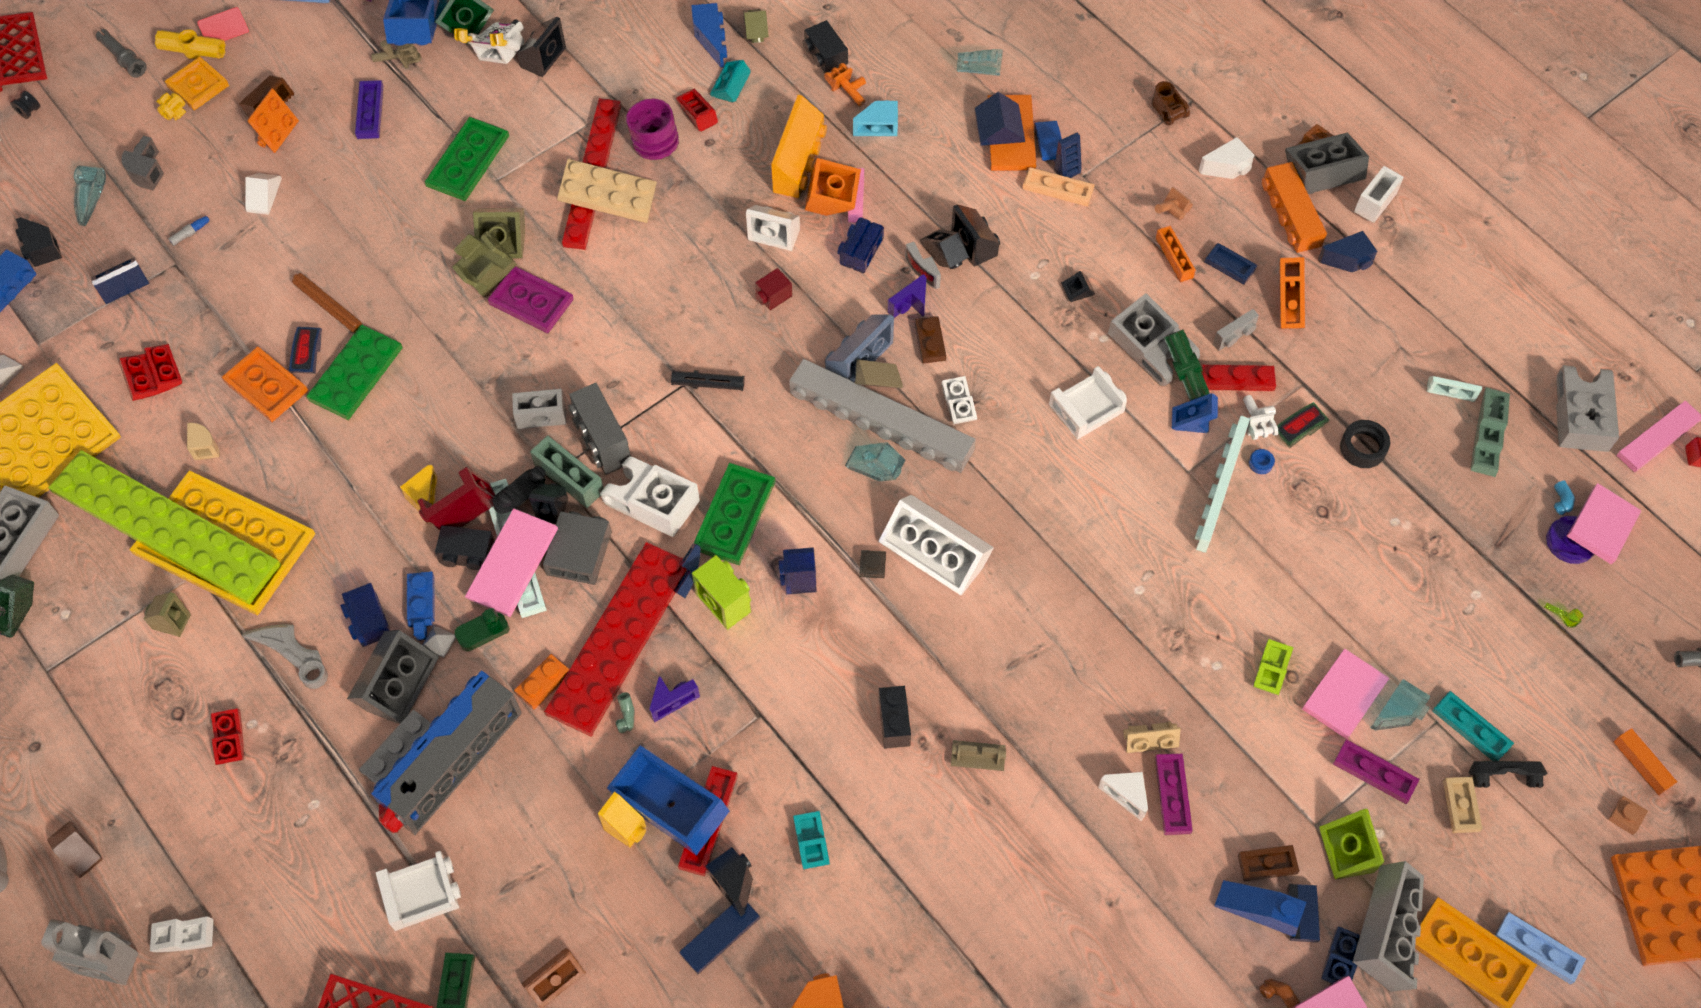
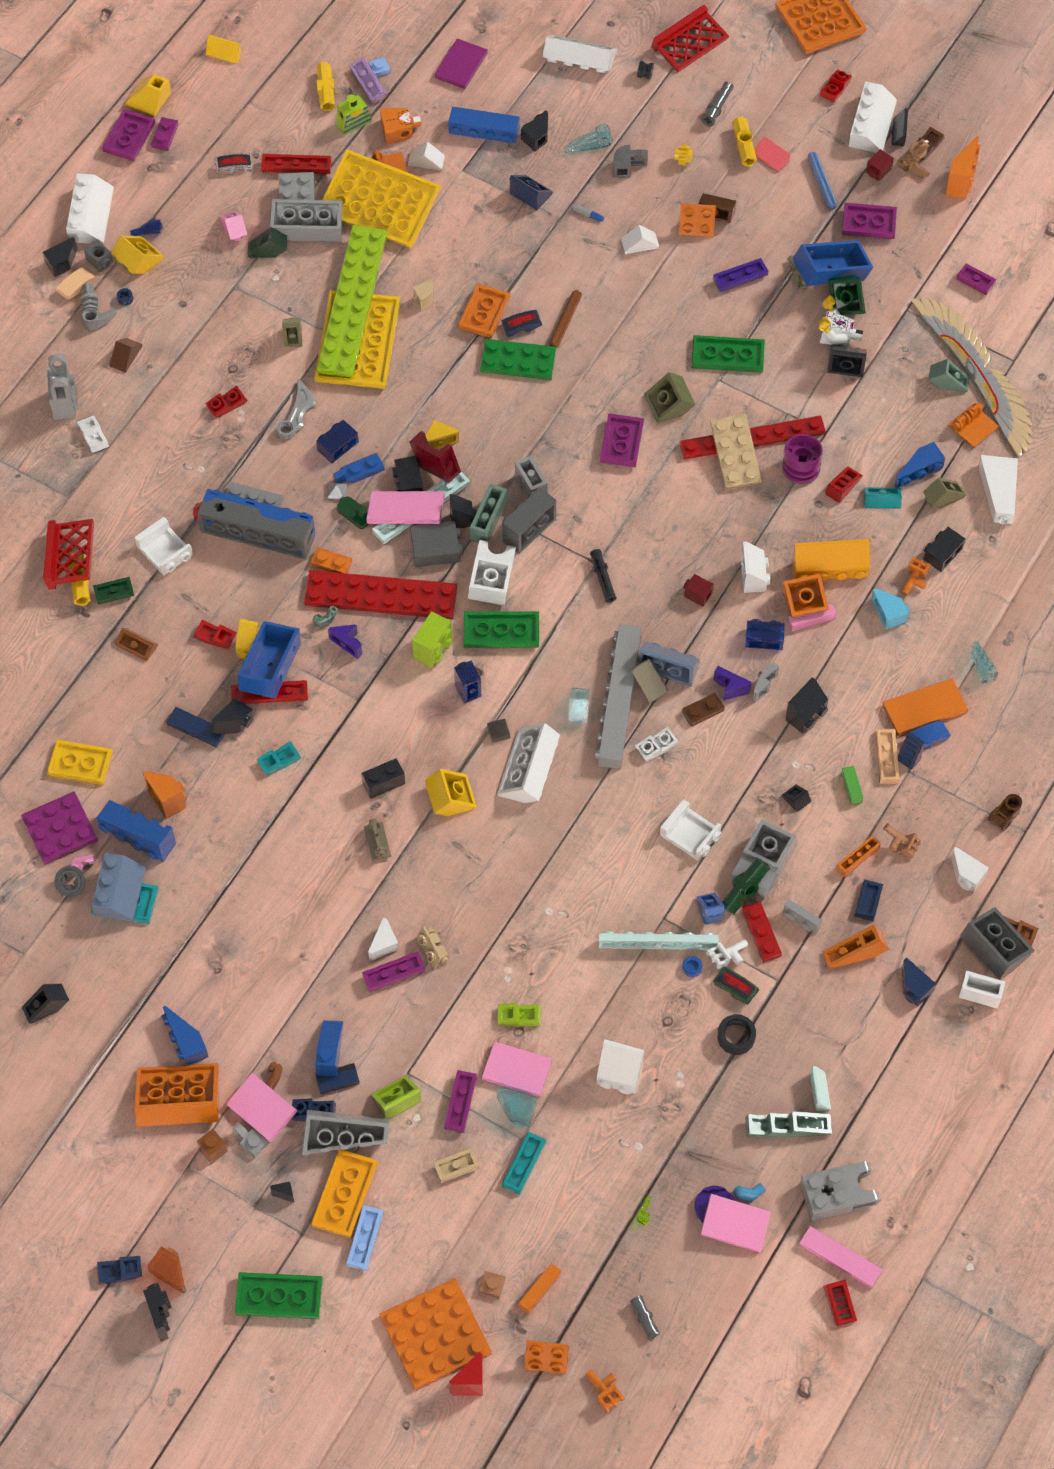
camera: 70 degrees right, 0 degrees up
red slope [119,344,182,401] -> none
light orange plate [165,57,229,110] -> none
dark grey slope [347,630,439,724] -> none
olive panel [452,231,517,297] -> none
black piece [492,466,546,514] -> none
dark blue slope [674,543,700,598] -> none
black slope [920,229,969,269] -> none
dark blue slope [974,91,1025,146] -> none
reddish brown plate [1238,845,1300,881] -> none
orange brick [1262,162,1327,253] -> none
black piece [1468,761,1548,788] -> none
none -> red slope [193,620,237,649]
none -> yellow slope [425,769,477,816]
none -> white slope [597,1039,644,1094]
none -> bright green piece [841,766,863,805]

